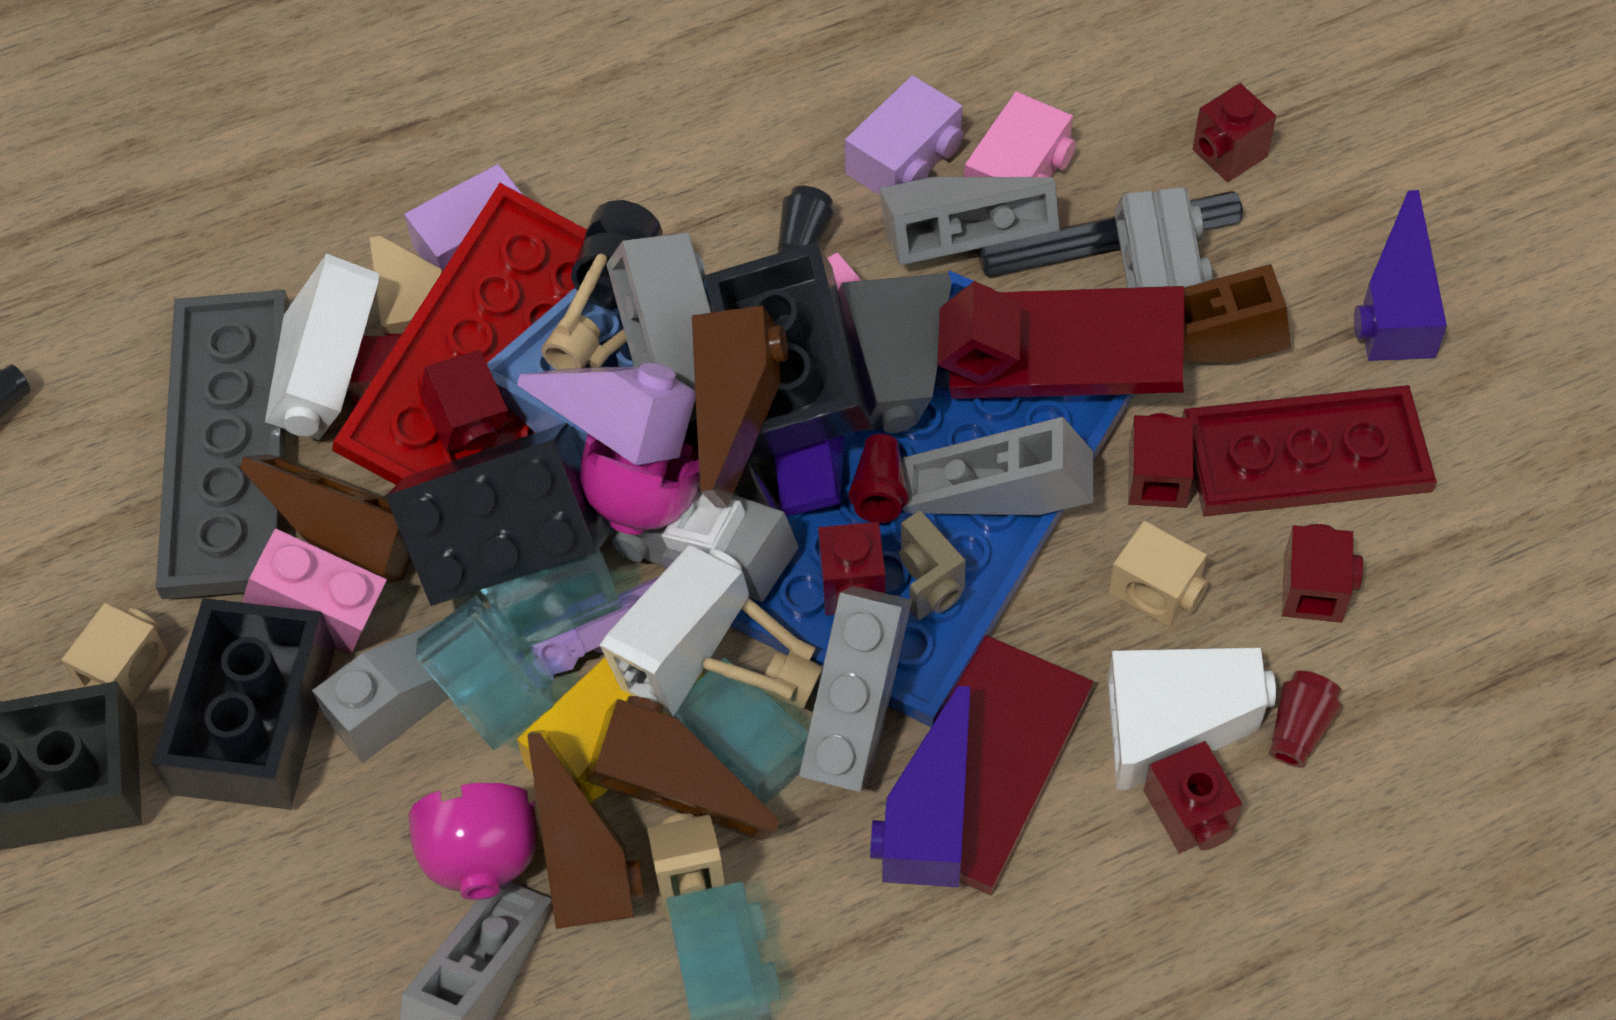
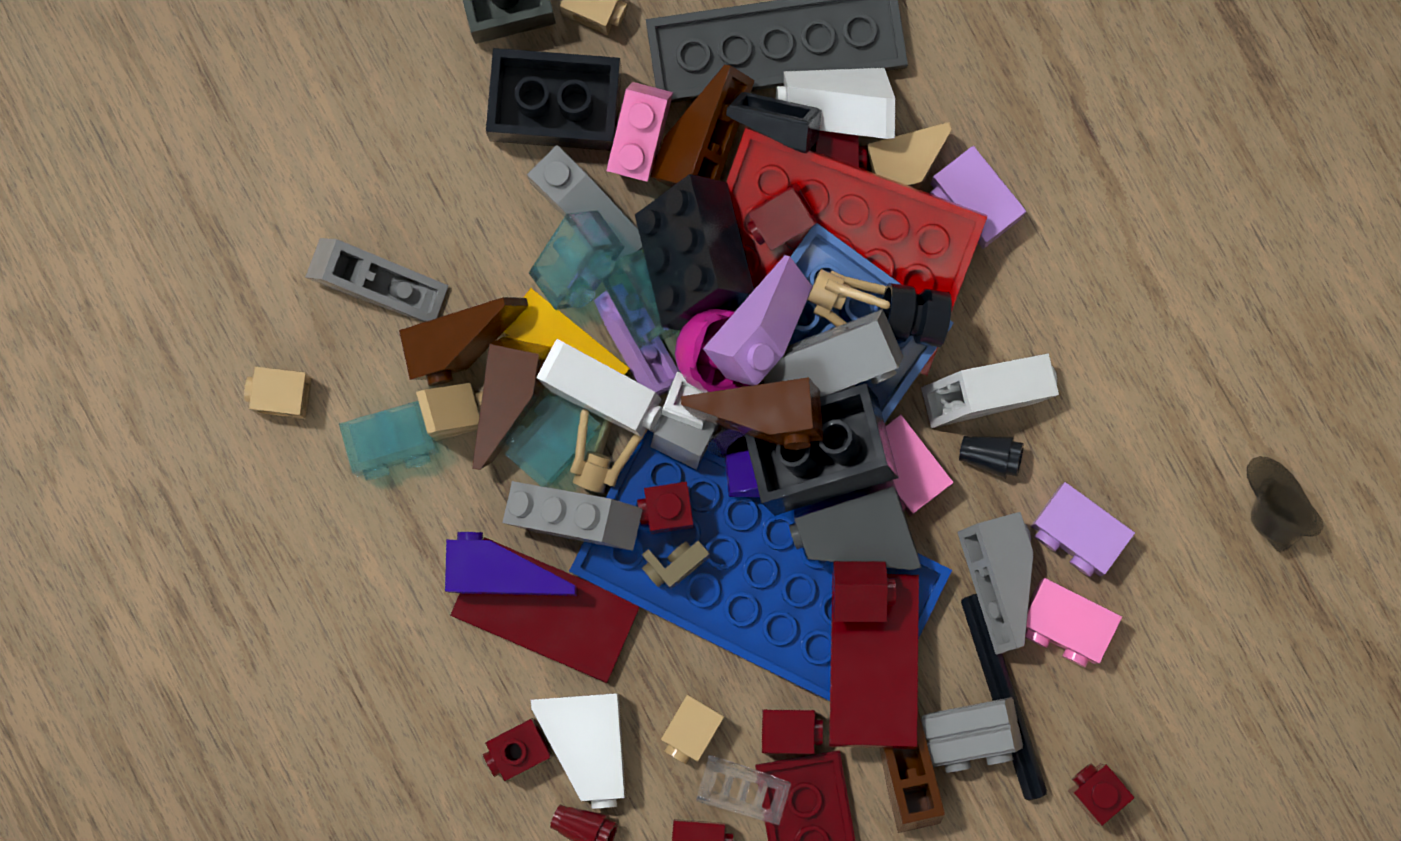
camera: 90 degrees right, 25 degrees up
dark pink cylinder [408,783,539,900] -> none
dark red cone [849,434,908,523] -> none
light grey slope [902,417,1093,515] -> none
none -> clear slope [696,755,791,825]
none -> black slope [726,92,822,154]
none -> white slope [921,353,1059,428]

